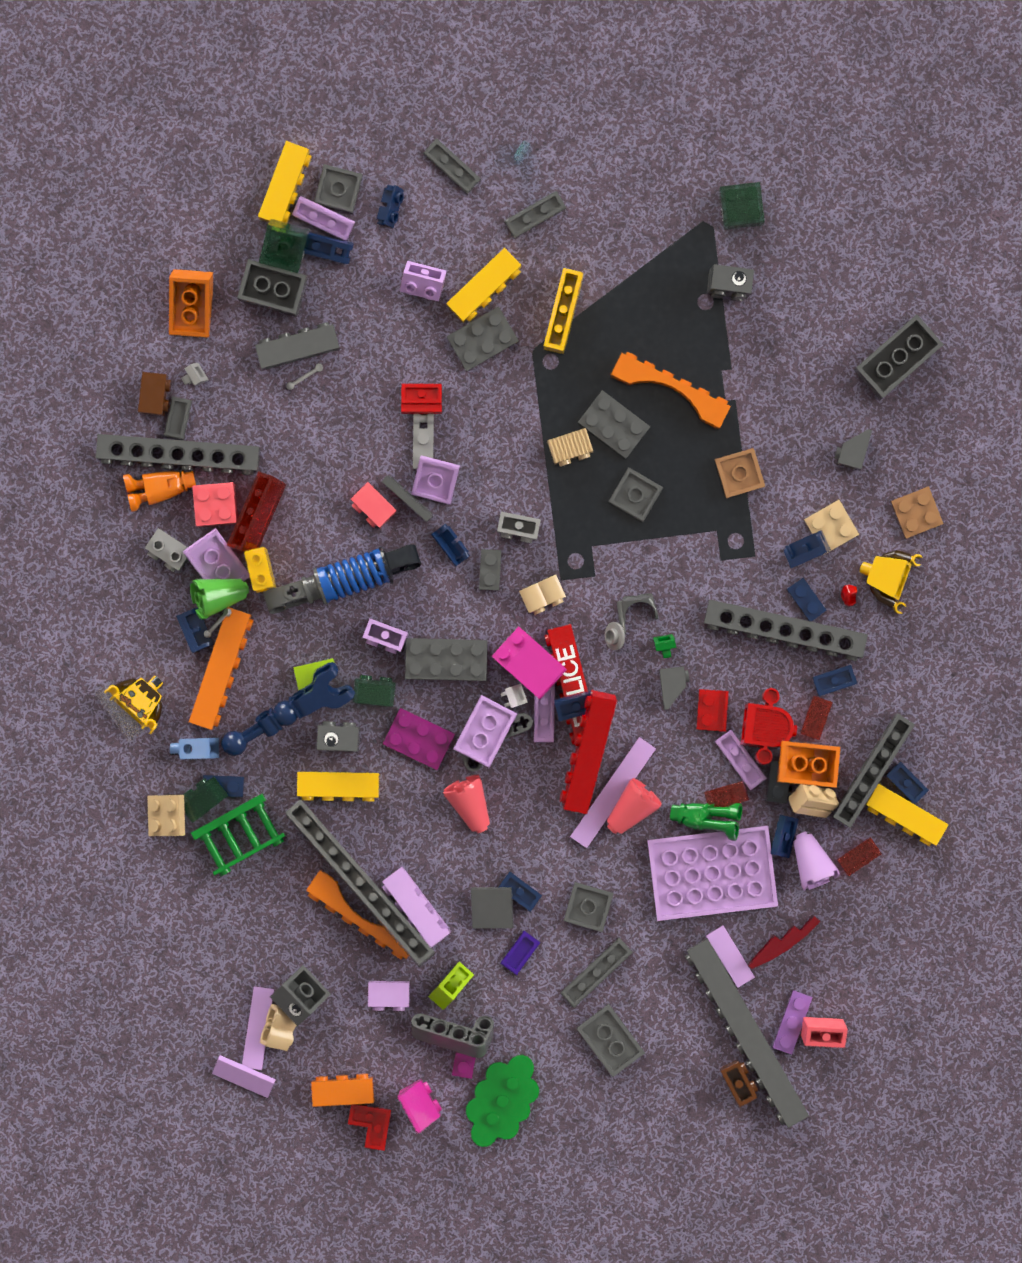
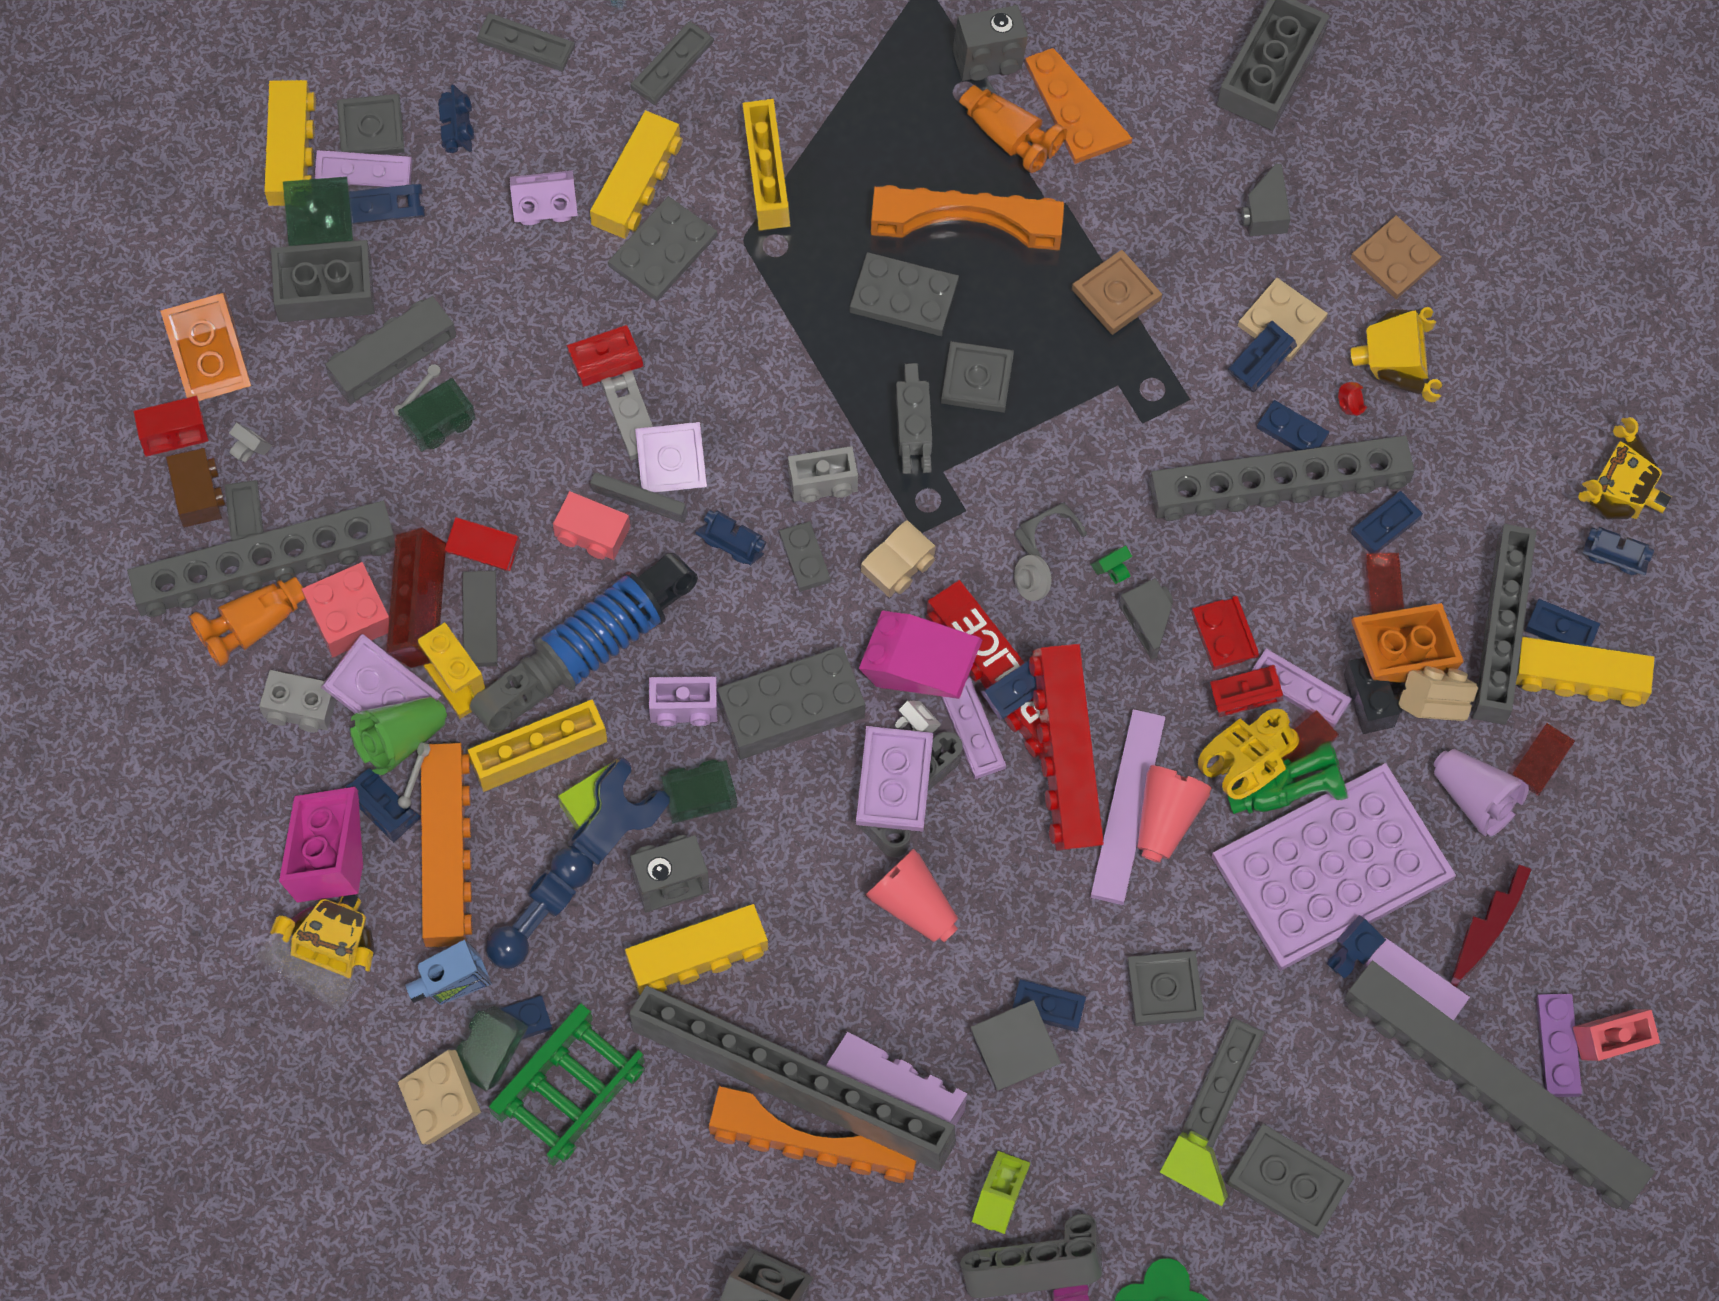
camera: 25 degrees left, 20 degrees down
lavender brick [368,981,410,1011] -> none
magenta plate [383,708,455,770] -> none
dark purple tile [500,931,540,975] -> none
tan brick [547,428,593,467] -> none
reddish brown brick [719,1059,758,1107] -> none
red piece [740,688,797,765] -> none
dark blue plate [770,814,799,858] -> none
none -> red hinge [133,396,209,457]
none -> dark pink slope [279,787,363,903]
none -> clear green brick [398,378,476,452]
none -> red hinge [444,517,521,572]
none -> dark grey tile [463,571,498,667]
none -> yellow brick [468,699,607,792]
none -> dark grey hinge [896,363,932,473]
none -> orange piece [959,85,1067,173]
none -> orange wing [1025,48,1133,164]
none -> lime slope [1160,1131,1228,1206]
none -> yellow piece [1198,709,1299,799]
none -> red hinge [1210,665,1284,717]
none -> dark blue plate [1327,915,1386,978]
none -> torso [1578,417,1672,520]
none -> dark blue hinge [1583,527,1654,576]

